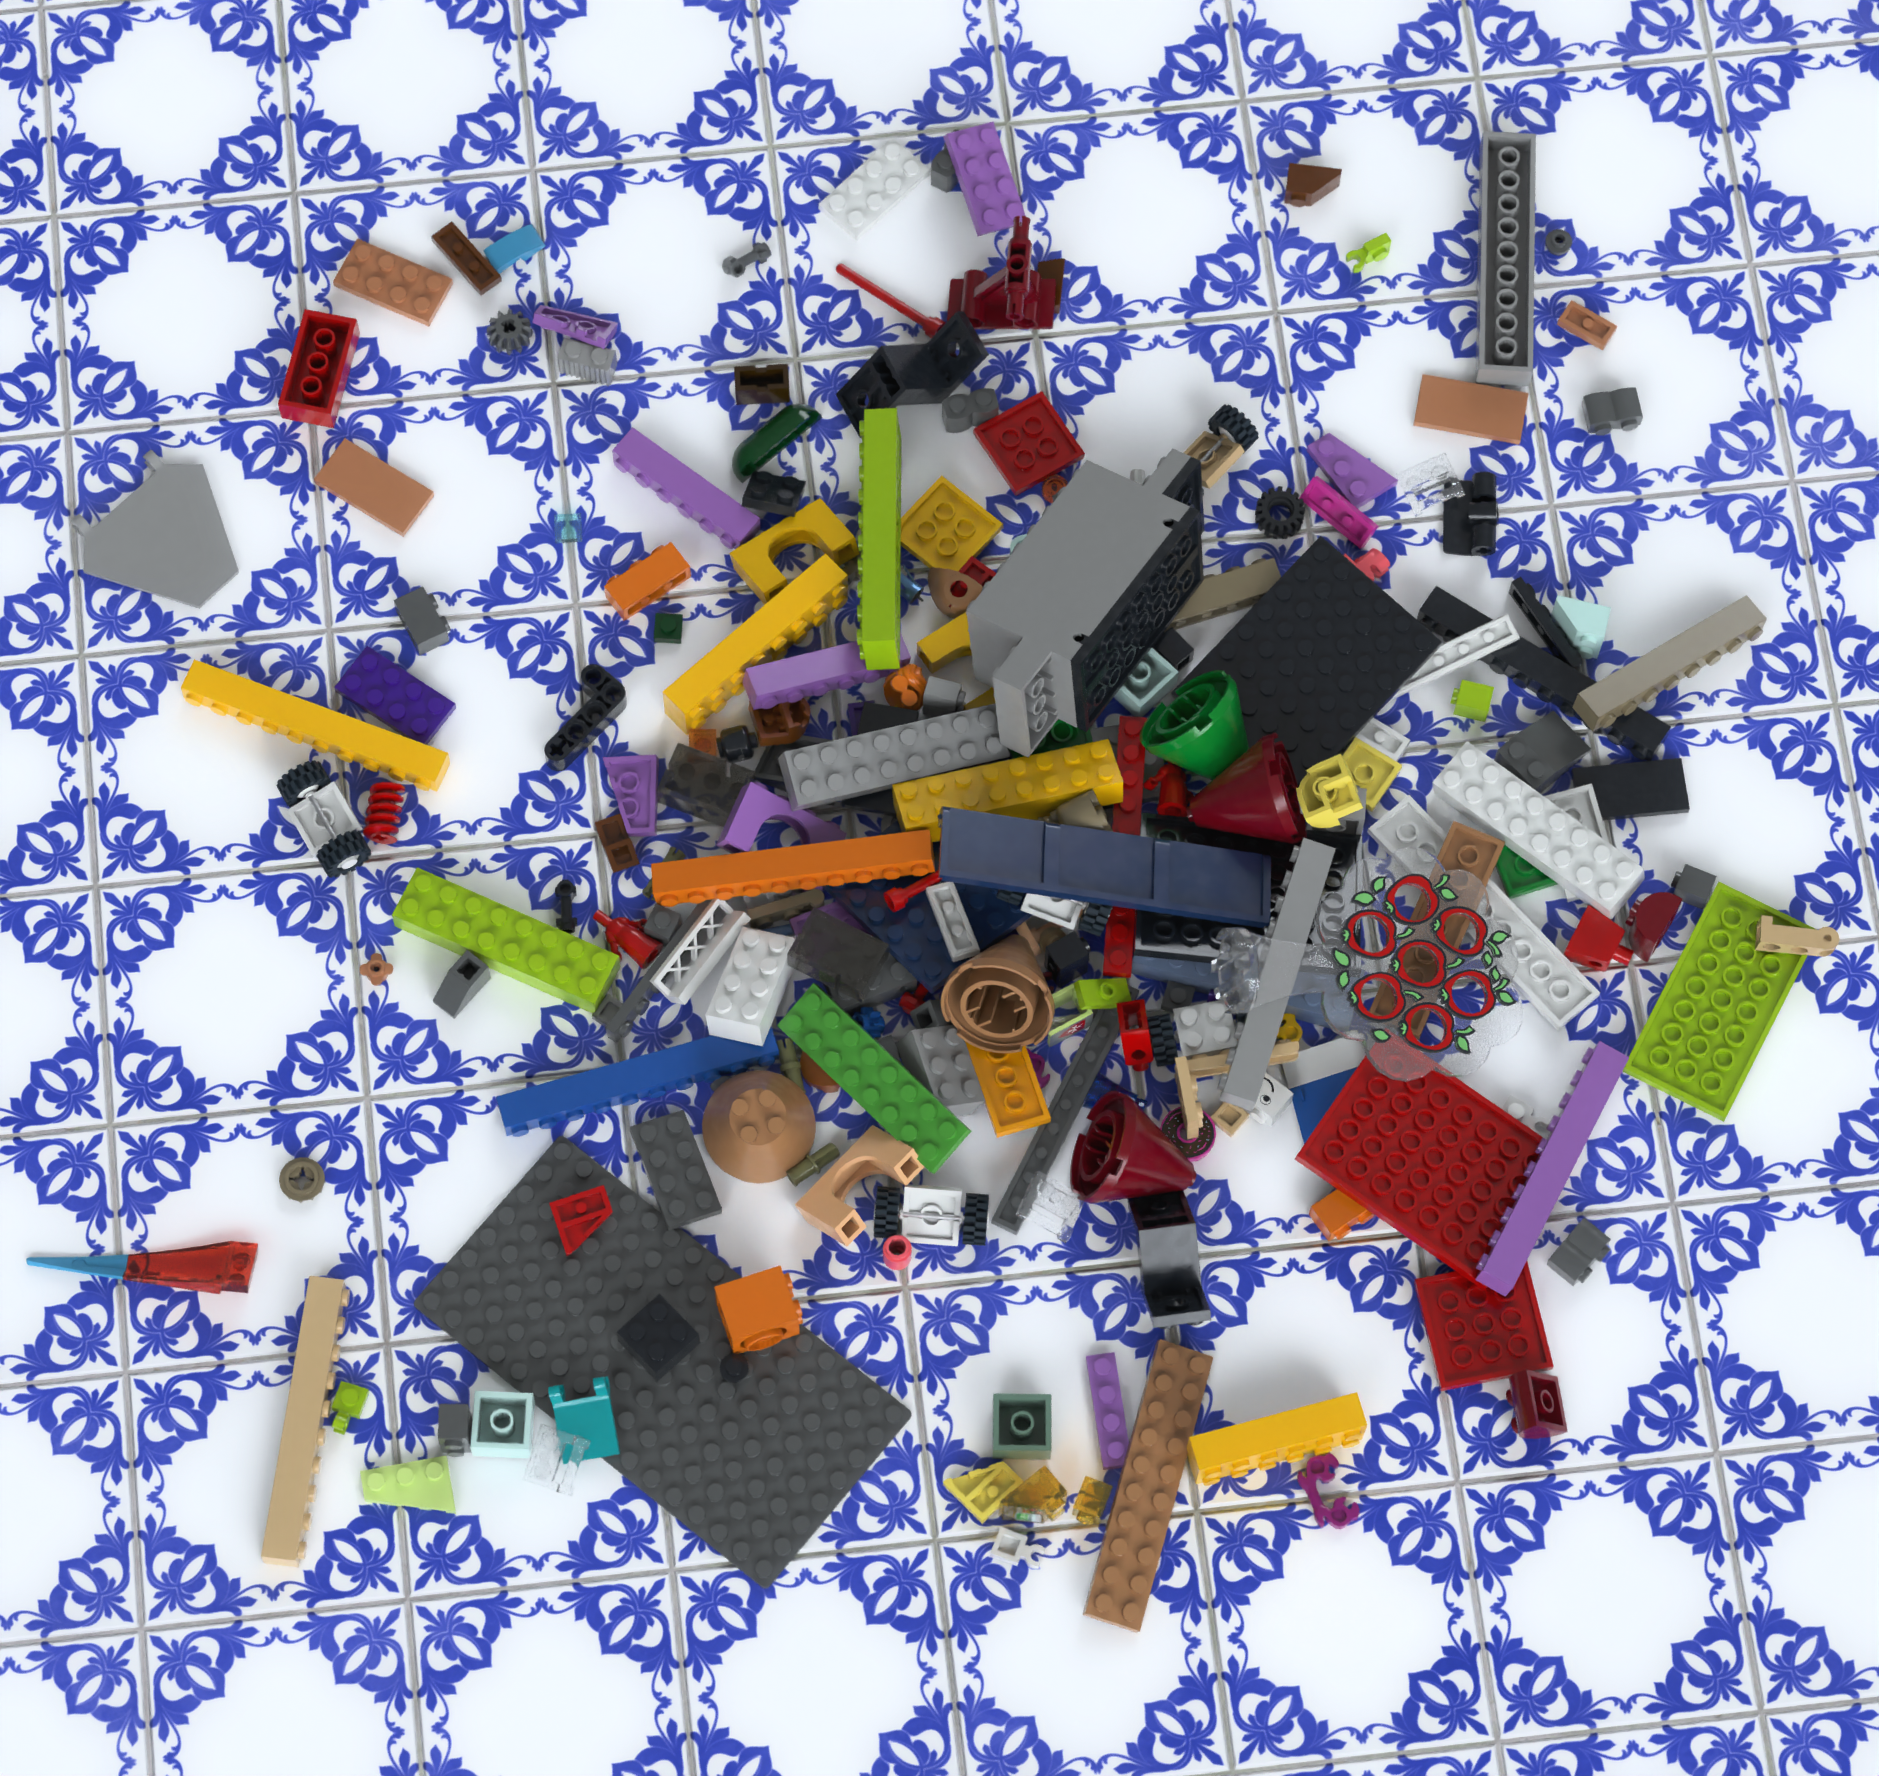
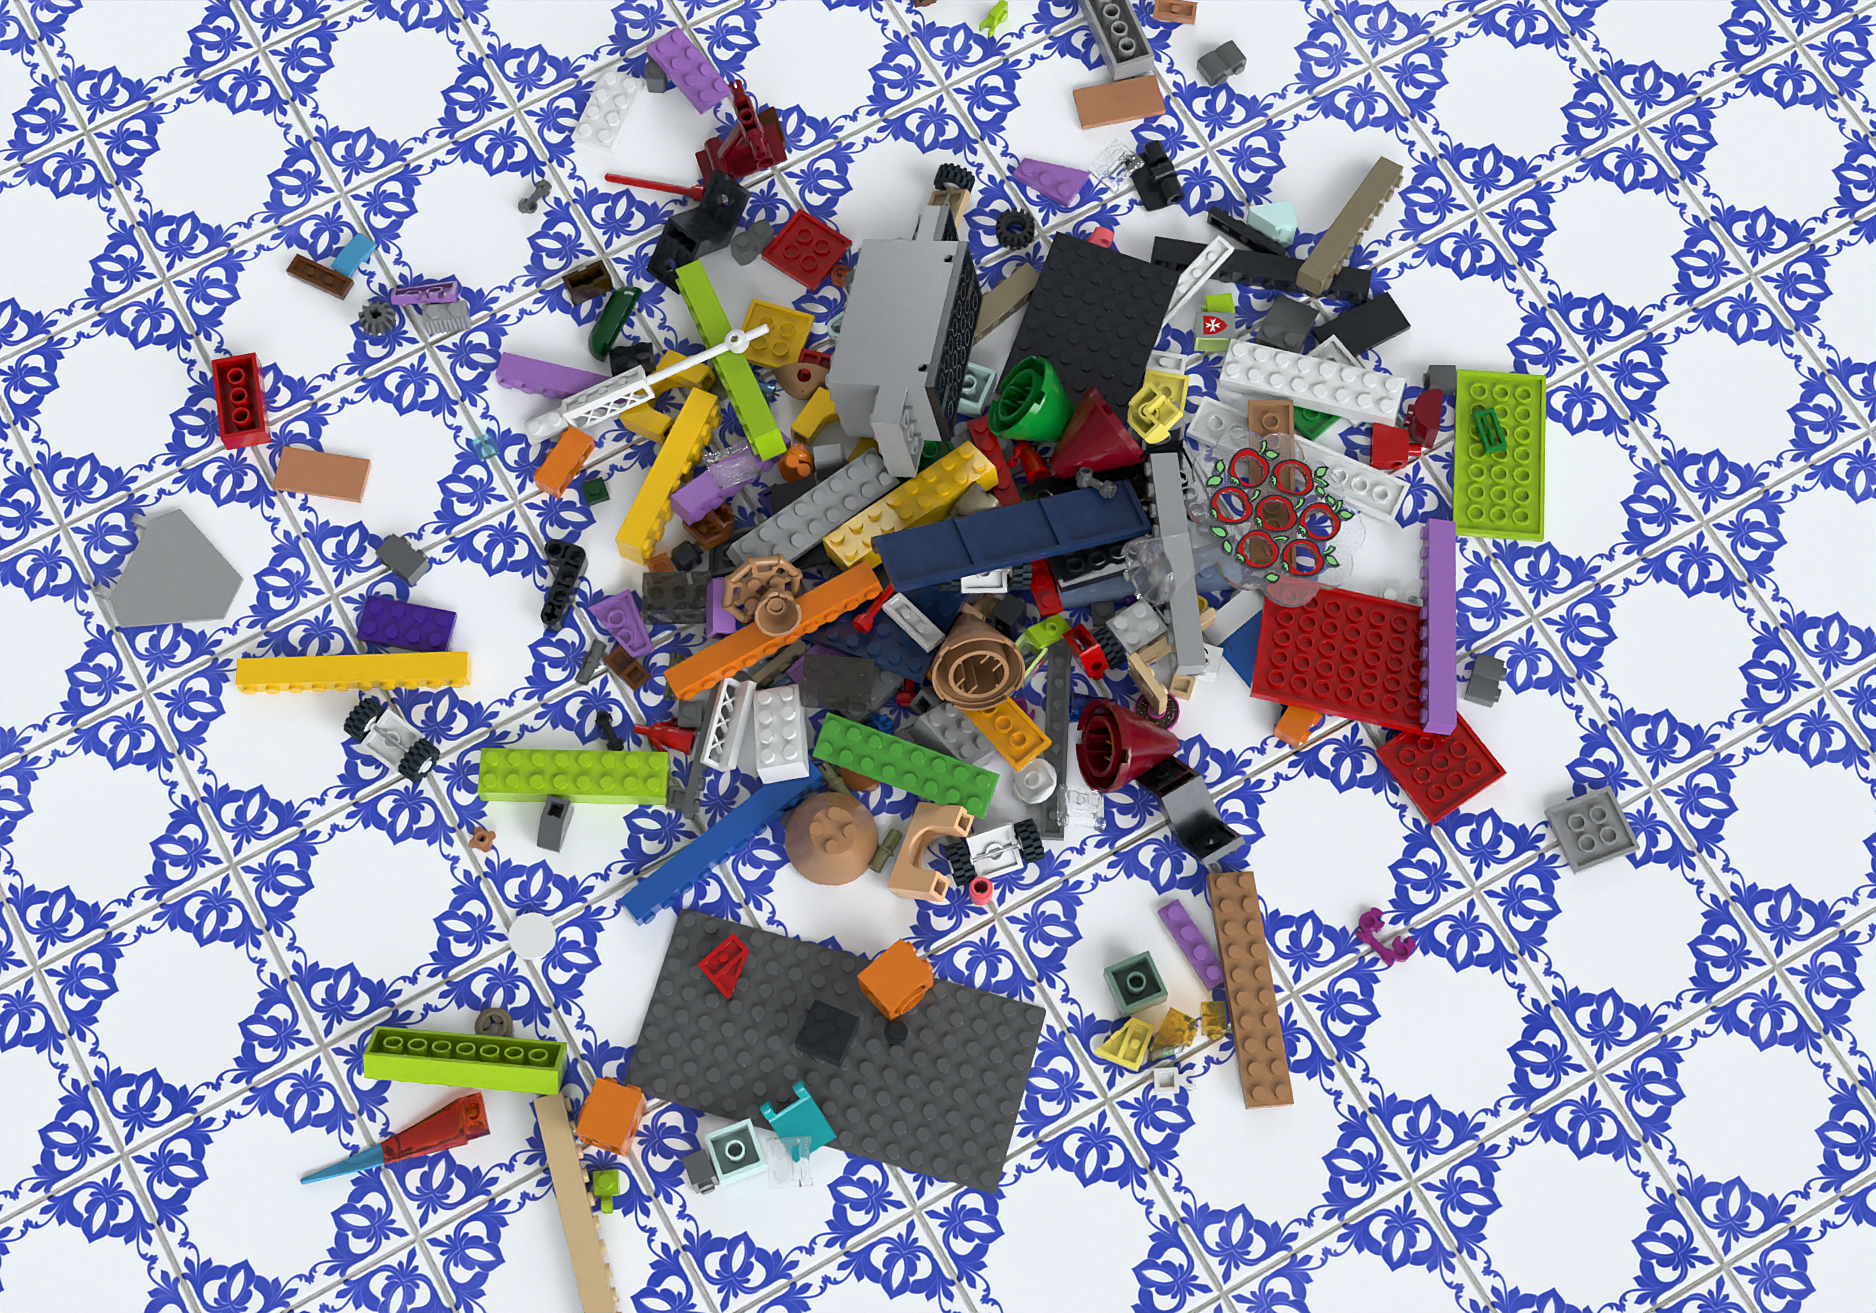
camera: 20 degrees left, 0 degrees up
nougat plate [333,238,453,327] -> none
yellowish green wing [360,1455,456,1514] -> none
red piece [363,782,405,844] -> none
dark grey plate [630,1110,722,1231] -> none
black brick [1152,627,1194,671] -> none
yellow brick [1187,1392,1367,1486] -> none
dark pink plate [1299,476,1379,549] -> none
dark red brick [1506,1370,1568,1439] -> none
tan leg [1755,915,1840,957] -> none
none -> lime brick [363,1026,567,1095]
none -> white tile [508,912,557,961]
none -> white bar [523,324,769,445]
none -> white fence [561,365,655,430]
none -> dark grey pin [574,639,607,686]
none -> orange brick [575,1076,648,1158]
none -> clear plate [703,439,761,490]
none -> medium nougat plate [721,553,803,626]
none -> medium nougat helmet [755,588,802,637]
none -> white tile [1011,758,1057,804]
none -> dark grey bar [1075,467,1117,498]
none -> piece [1194,312,1235,352]
none -> green tile [1471,408,1508,455]
none -> light grey plate [1544,785,1640,875]

